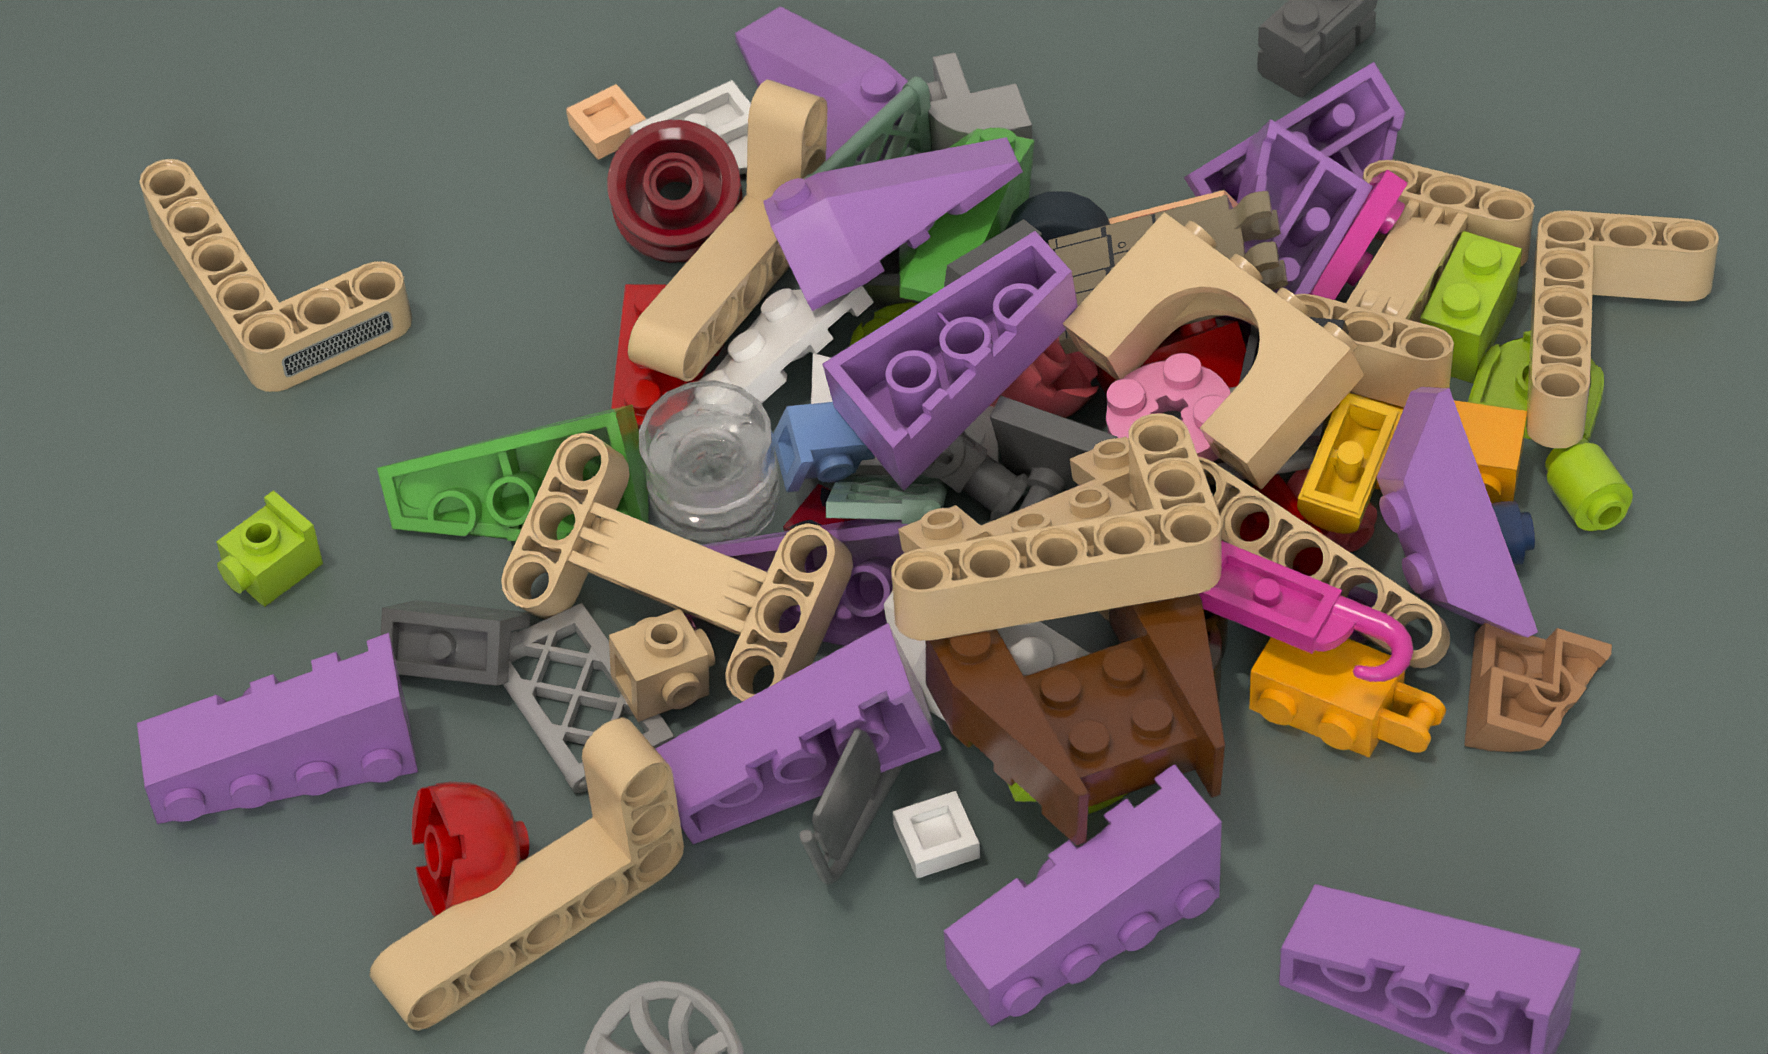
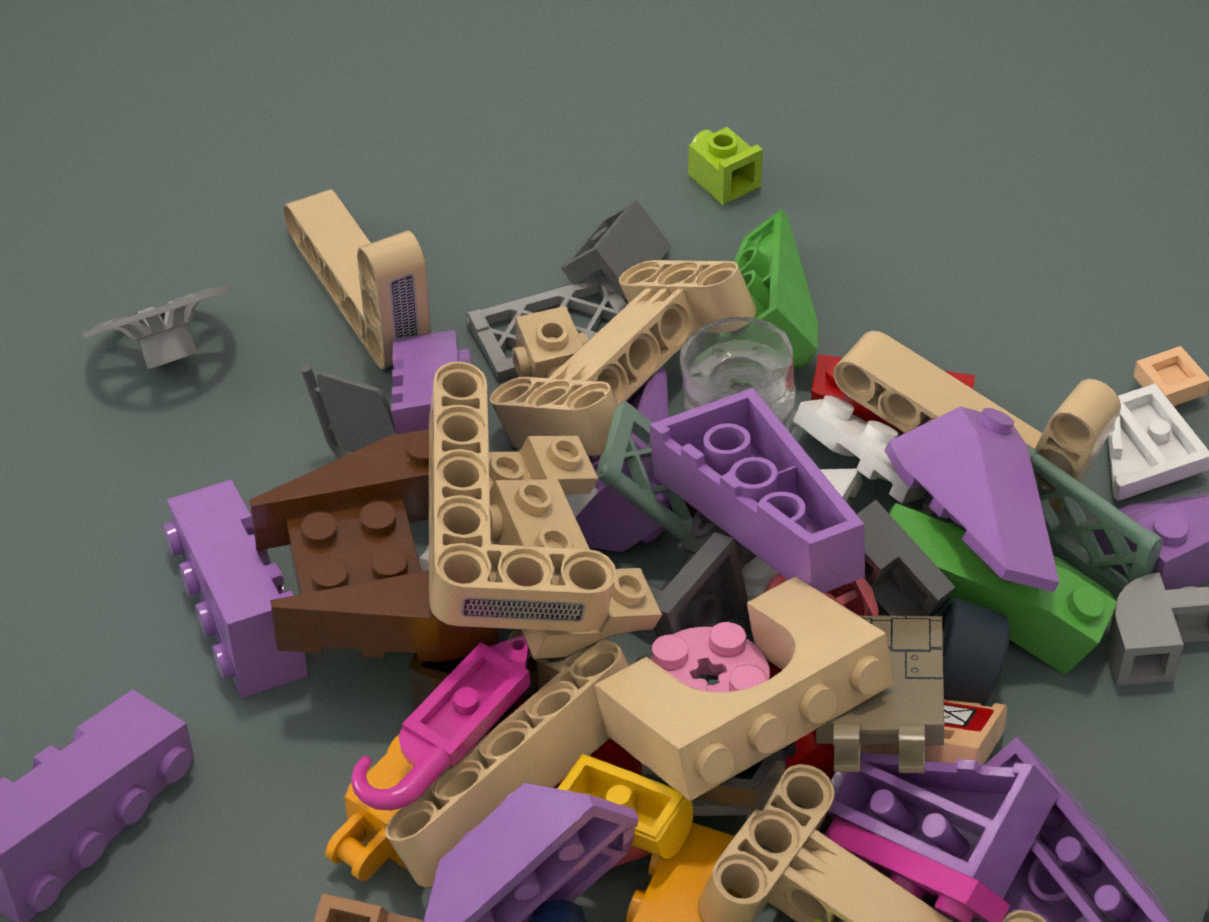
camera: 95 degrees right, 5 degrees down
medium lavender wedge [137,633,418,824] -> none
tan beam [140,159,412,392] -> none
red cylinder [412,782,529,917] -> none
dark red wheel [607,120,743,263] -> none

